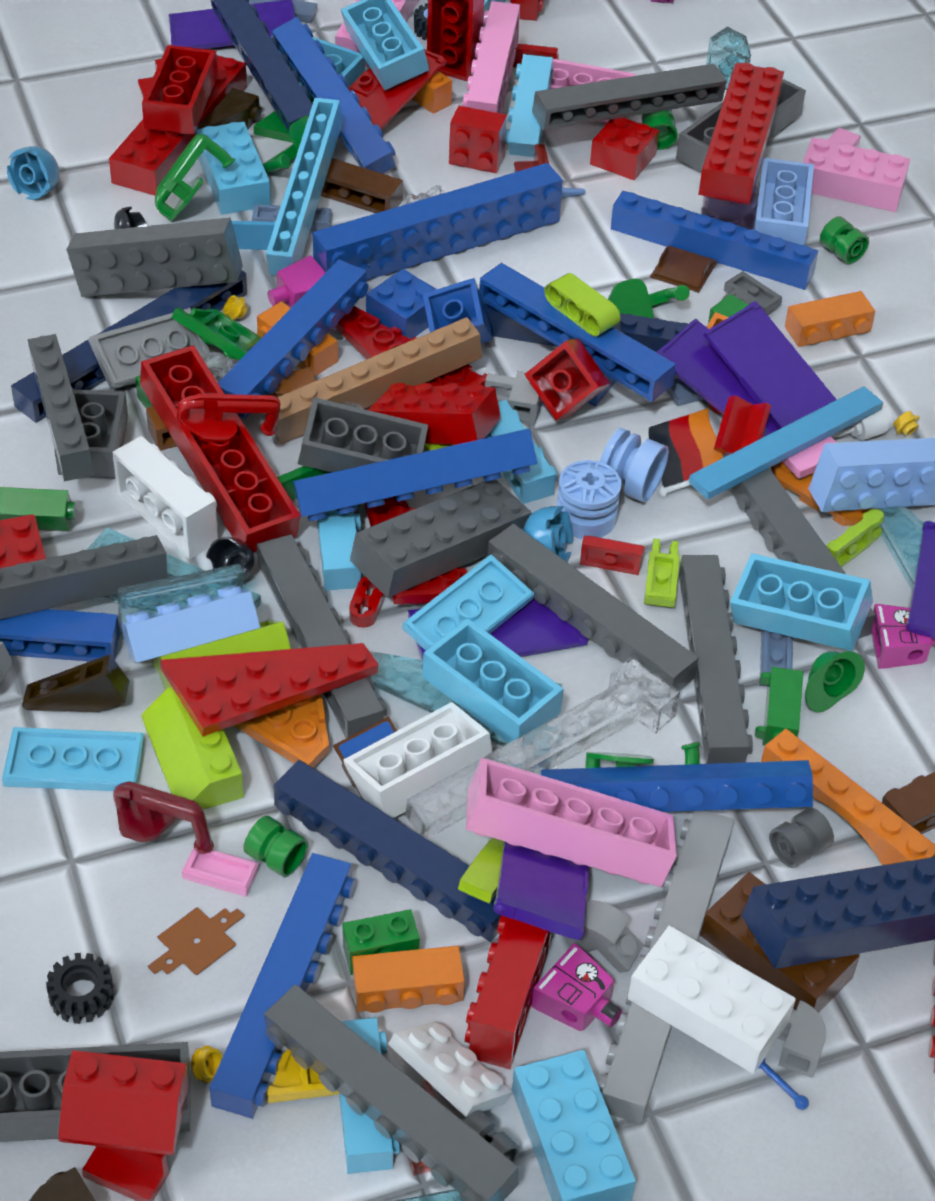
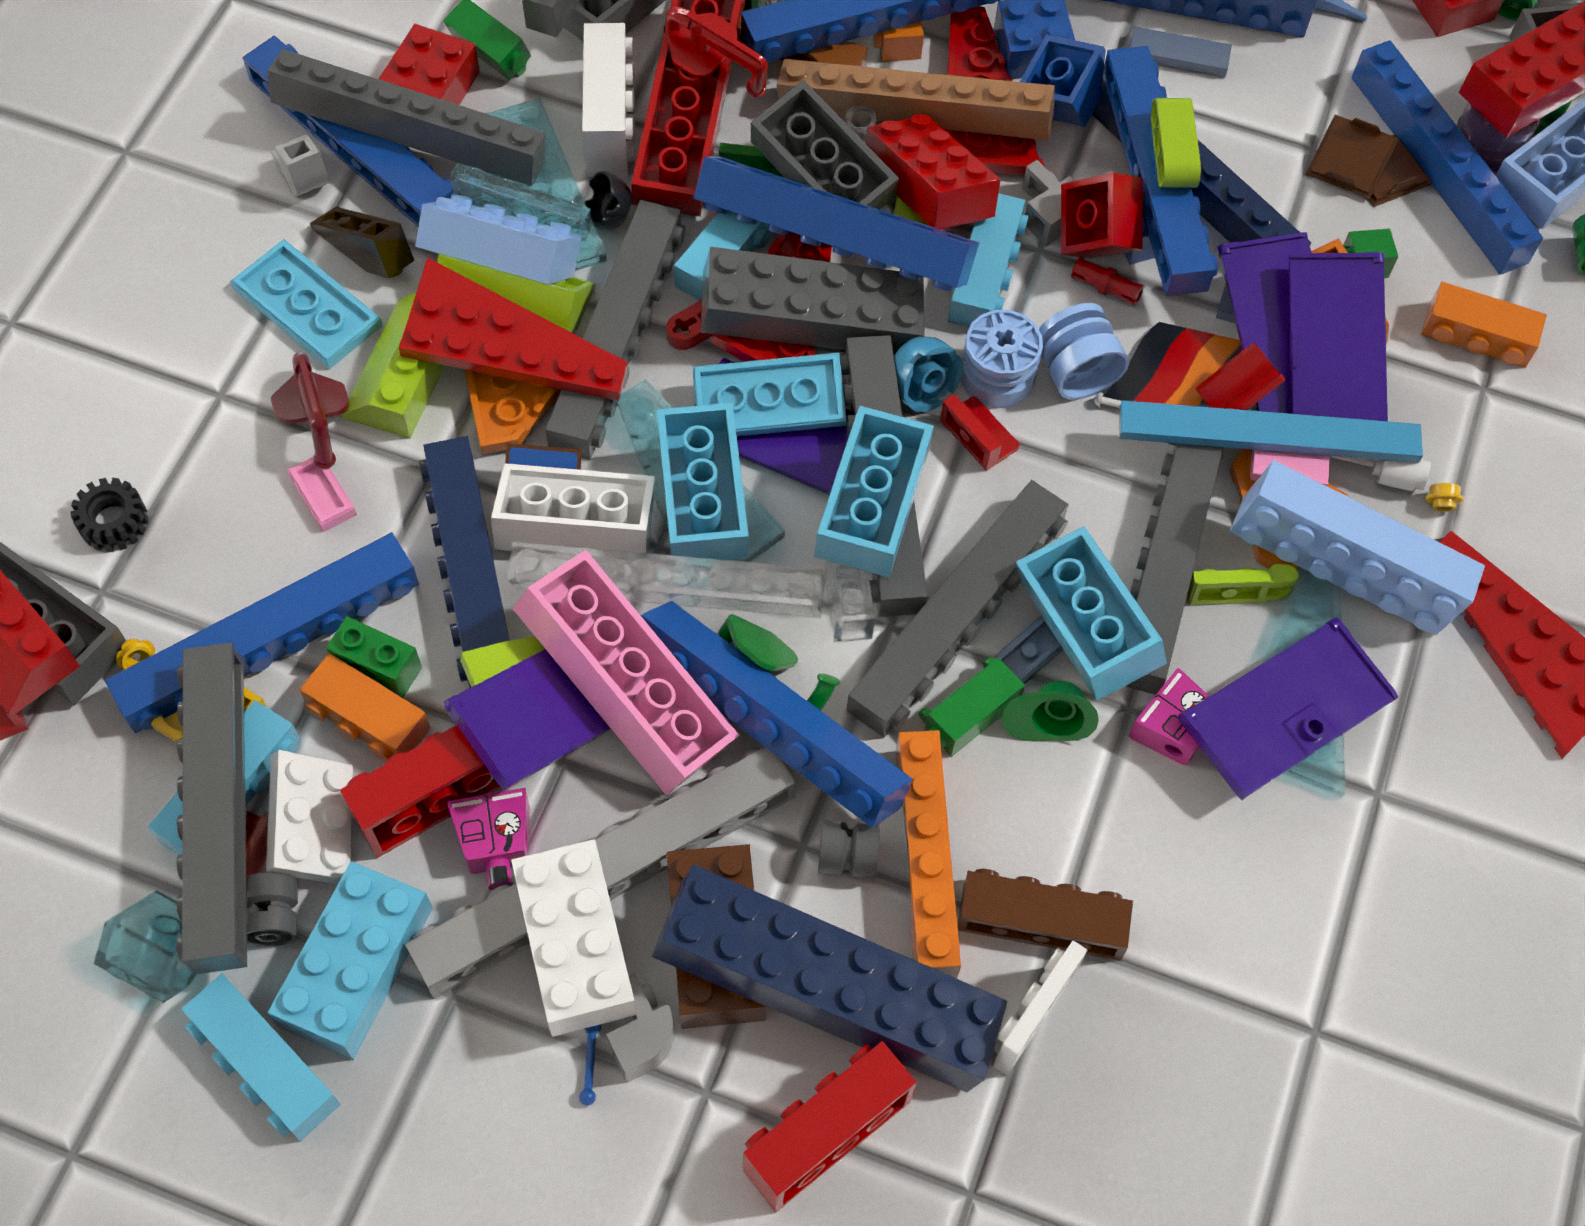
camera: 40 degrees right, 15 degrees up
dark orange piece [148,907,245,975] -> none
green wheel [243,815,308,878] -> none
light grey brick [563,900,643,973] -> none
green piece [608,278,690,318] -> none
lime hinge [644,538,680,608] -> none
dark grey hinge [722,271,782,314] -> none
none -> medium azure brick [814,405,934,578]
none -> red pin [1071,257,1145,306]
none -> sand blue tile [1129,26,1232,77]
none -> reddish brown piece [1306,114,1399,199]

